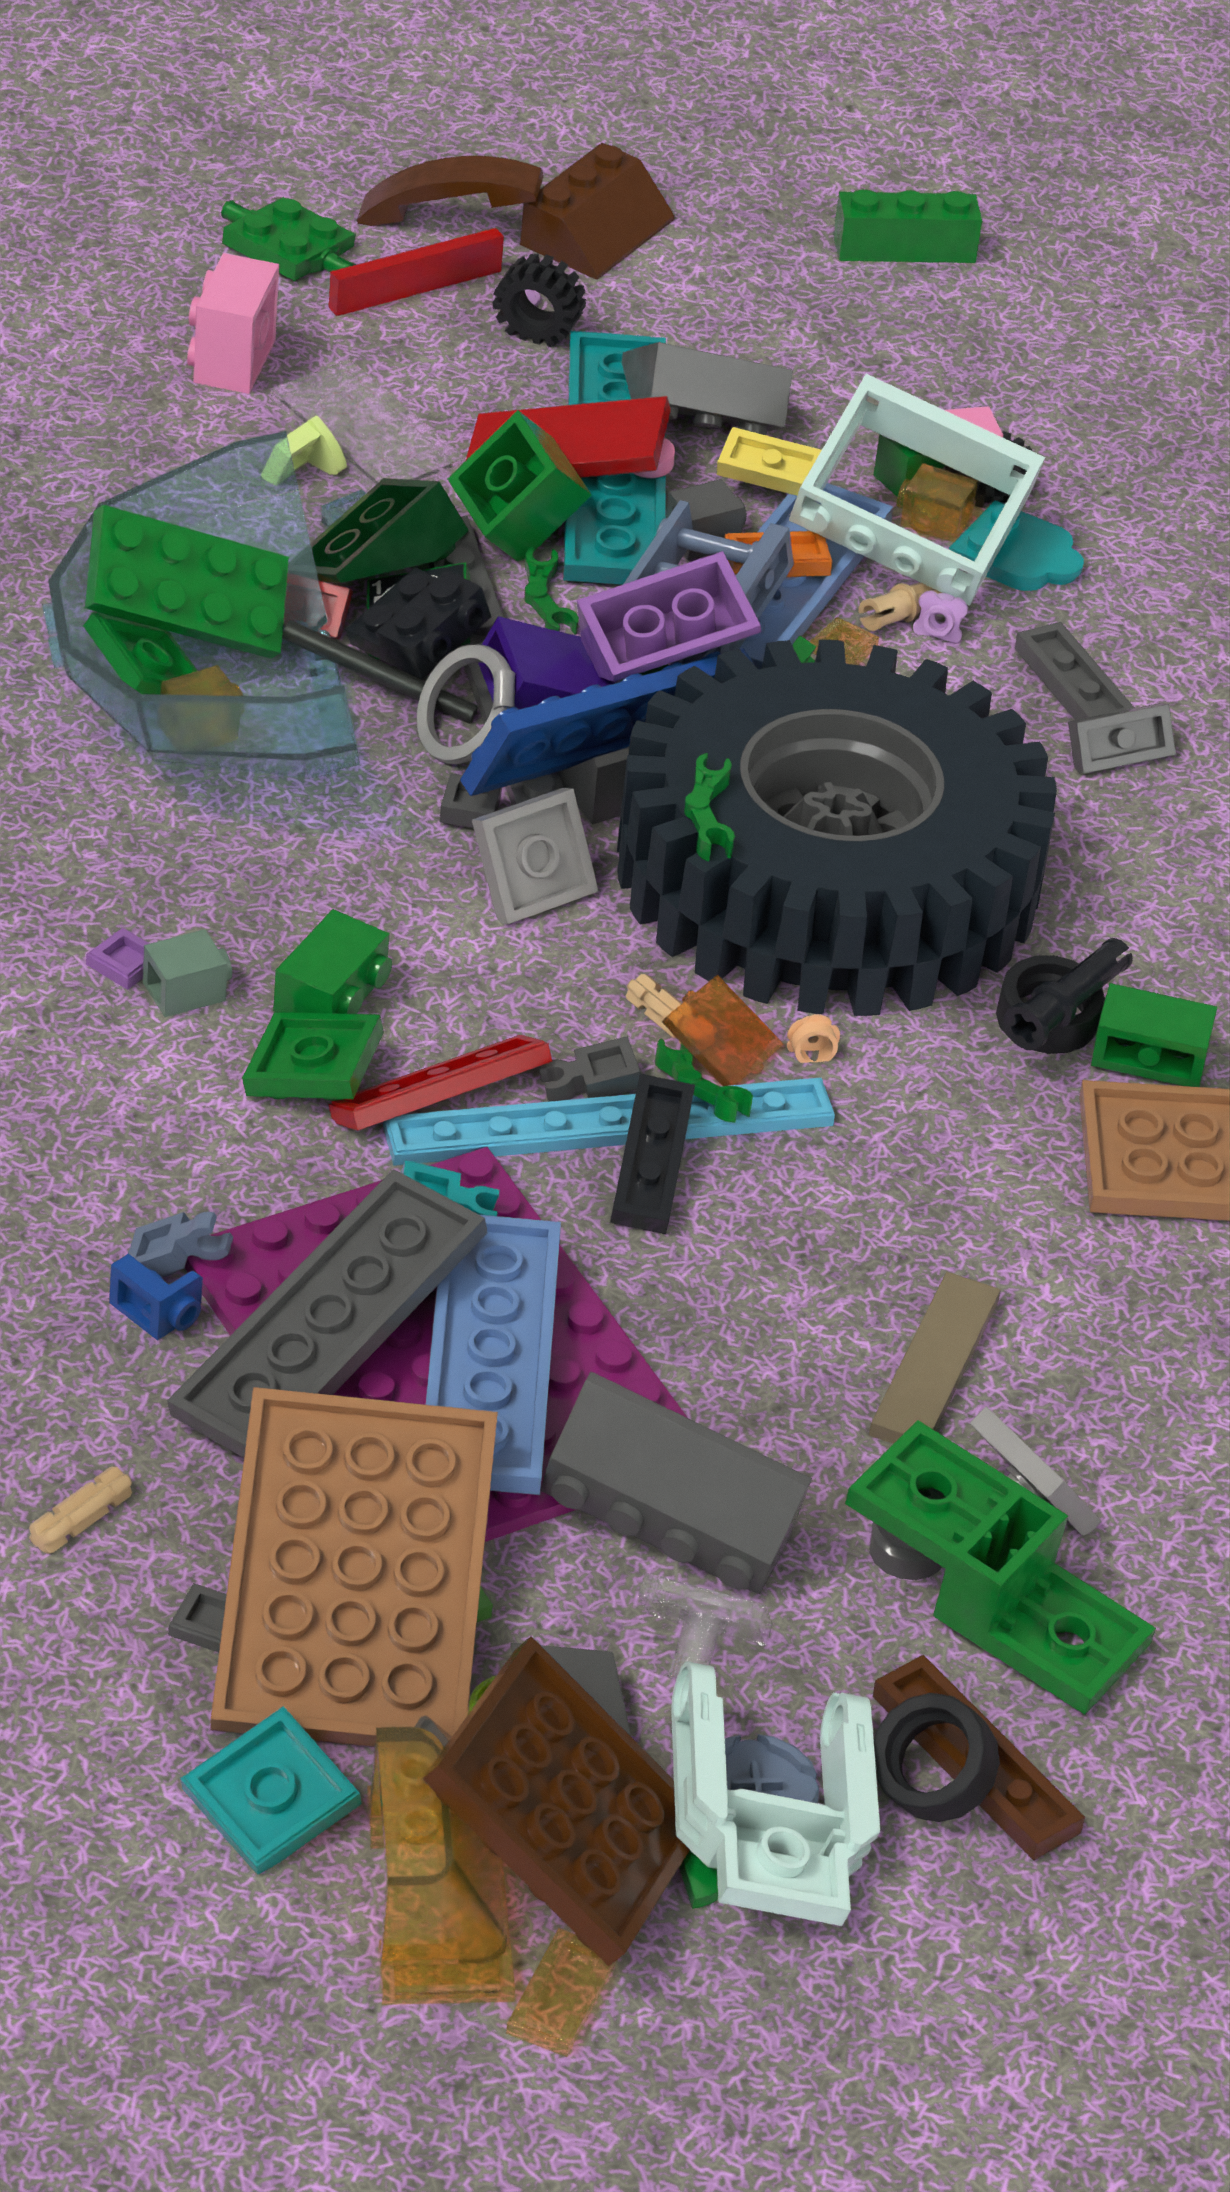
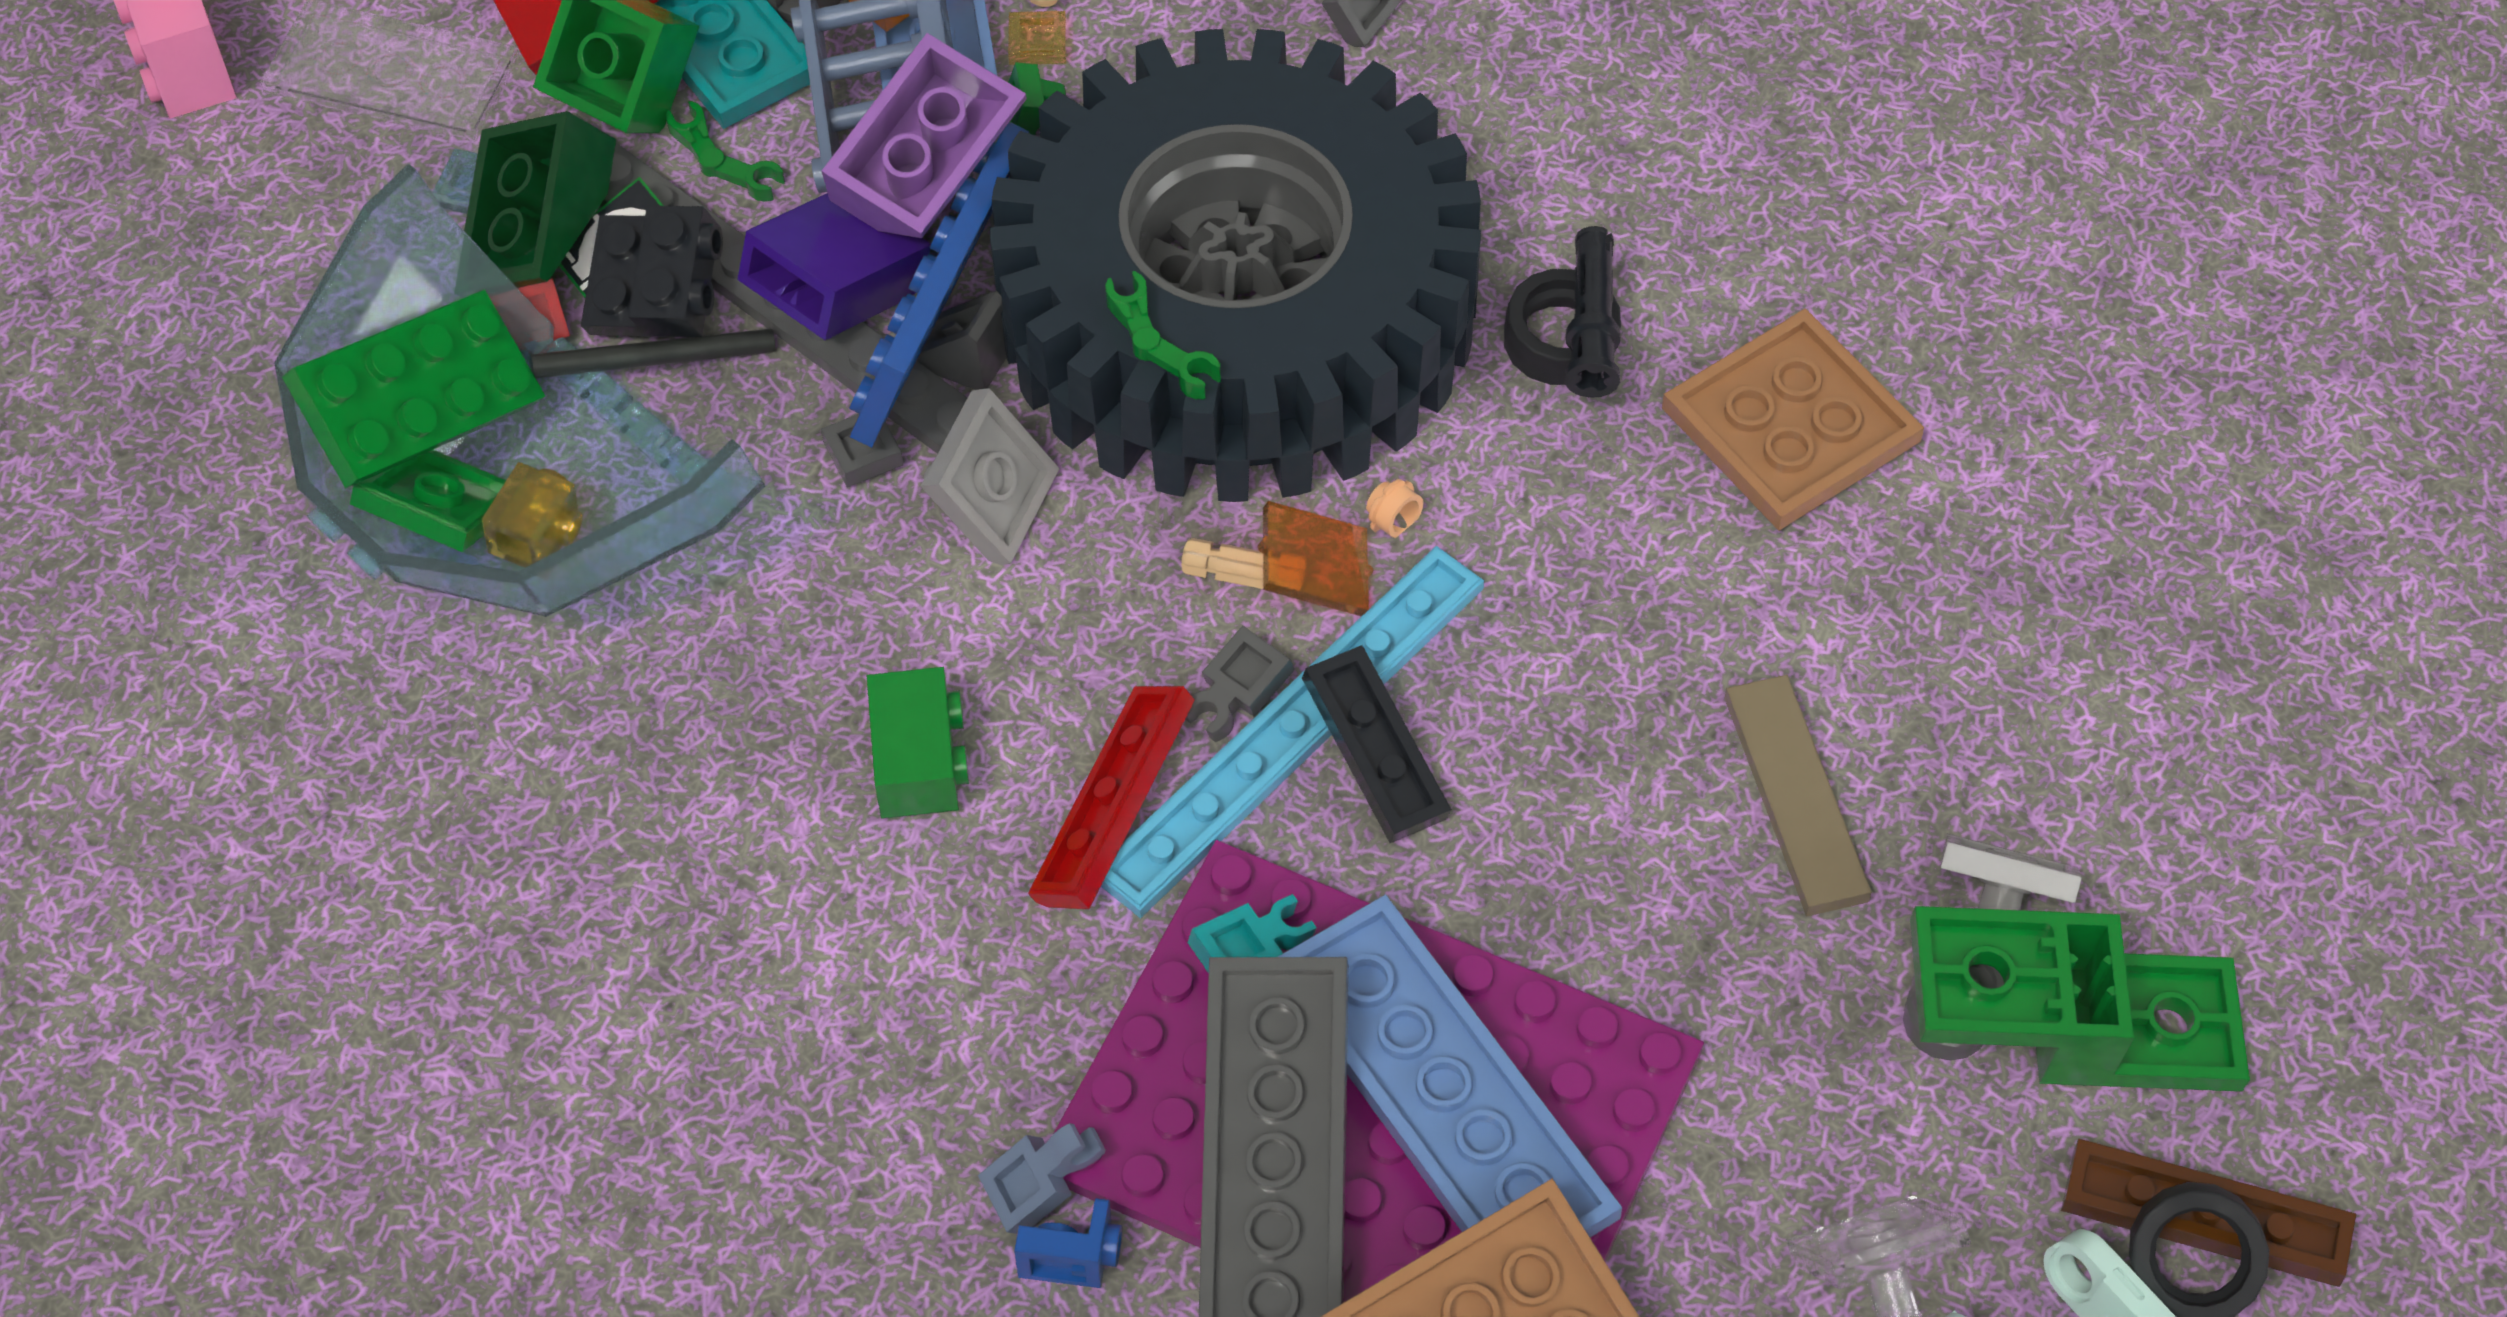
camera: 30 degrees left, 15 degrees up
medium lavender tile [86,928,150,990] -> none
sand green brick [143,929,232,1017] -> none
green plate [242,1012,384,1101] -> none
yellowish green tile [260,416,347,483] -> none
light grey piece [417,644,515,764] -> none
dark grey slope [540,1371,812,1594] -> none
green piece [655,1038,753,1123] -> none
green brick [1091,983,1217,1087] -> none

